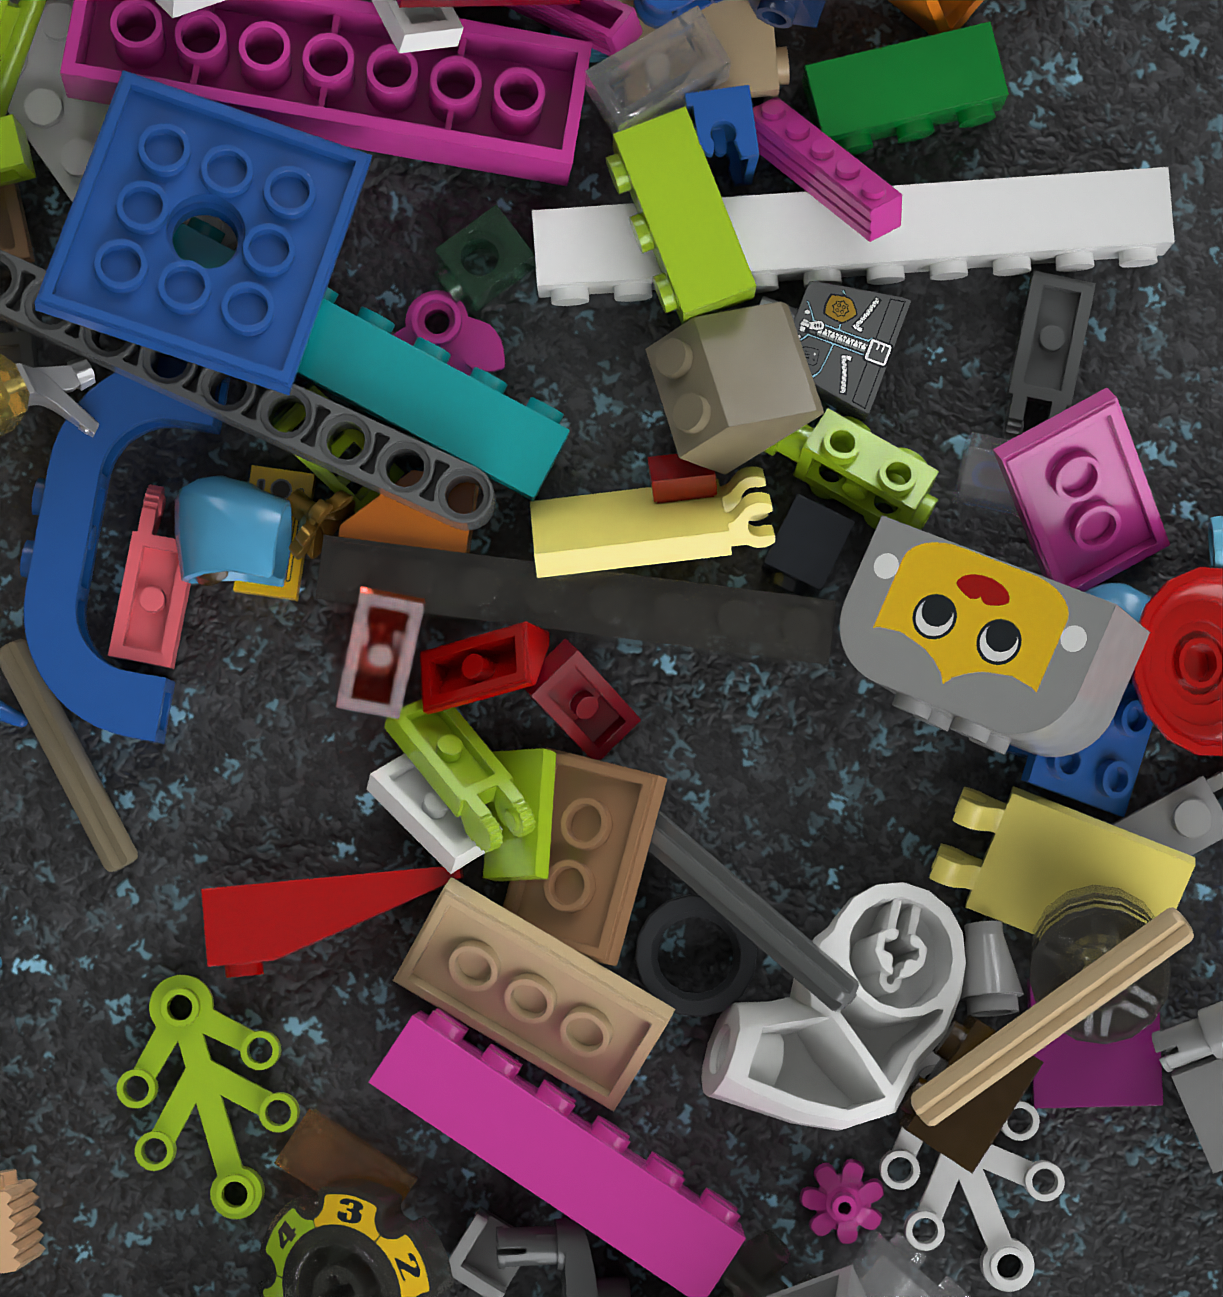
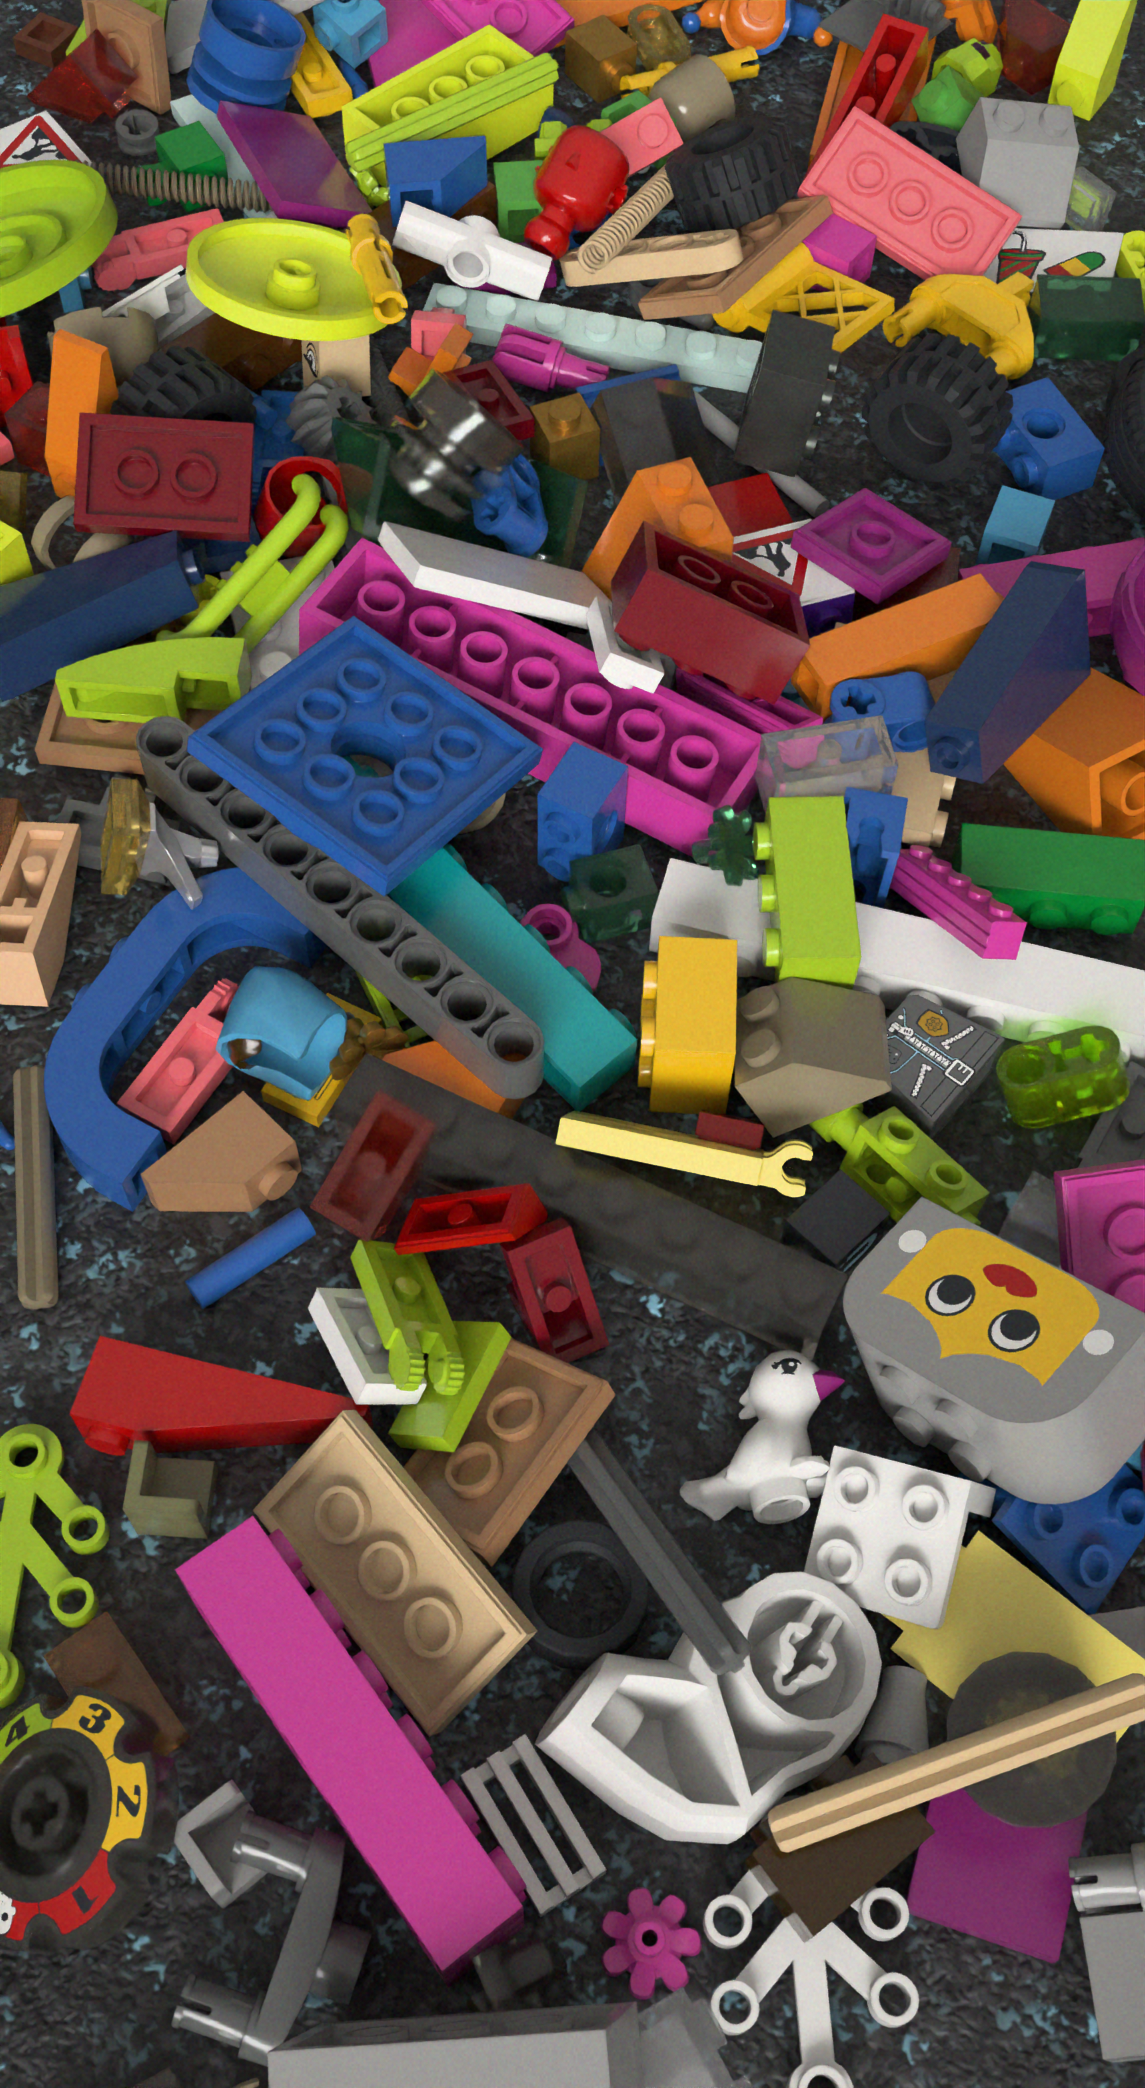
camera: 15 degrees right, 25 degrees down
none -> olive panel [123,1440,218,1539]
none -> medium nougat slope [140,1091,302,1212]
none -> blue piece [184,1207,316,1309]
none -> white tile [460,1734,606,1917]
none -> blue brick [538,742,628,889]
none -> yellow brick [638,936,737,1114]
none -> white animal [680,1350,845,1524]
none -> clear green plant [692,804,759,887]
none -> white bracket [804,1445,996,1629]
none -> clear neon green beam [996,1026,1131,1128]

